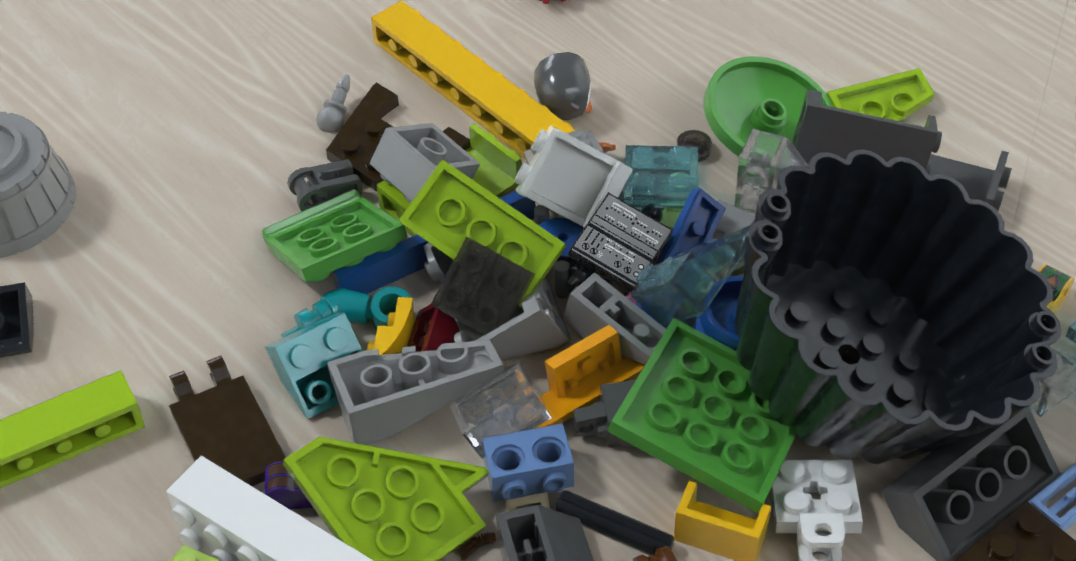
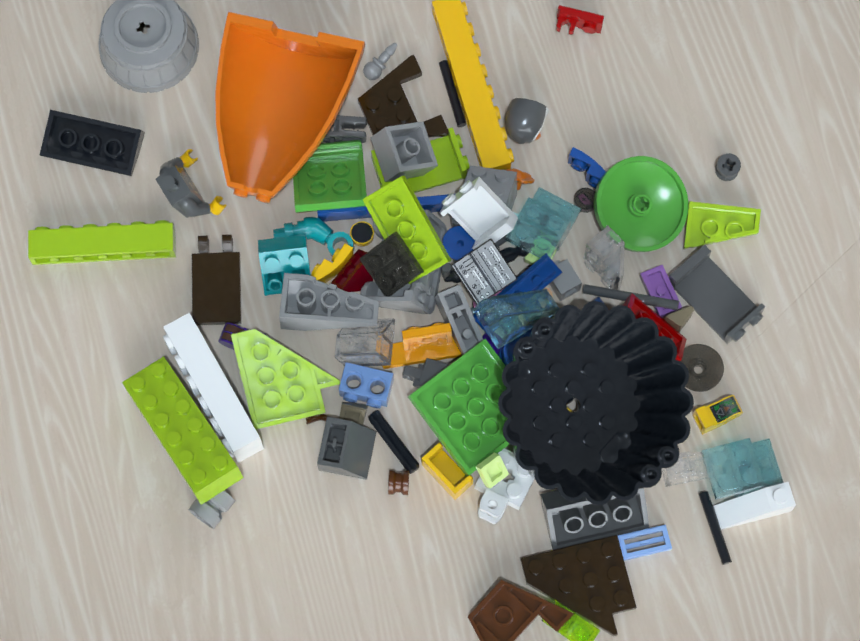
camera: 25 degrees right, 25 degrees up
dark grey panel [789,89,942,175] -> none
none -> dark grey torso [156,149,227,218]
none -> orange panel [215,12,365,203]
none -> black tile [350,221,374,247]
none -> black bar [439,60,466,127]
none -> yellowish green plate [475,452,509,488]
none -> blue slope [568,147,606,189]
none -> dark grey wheel [715,153,741,181]

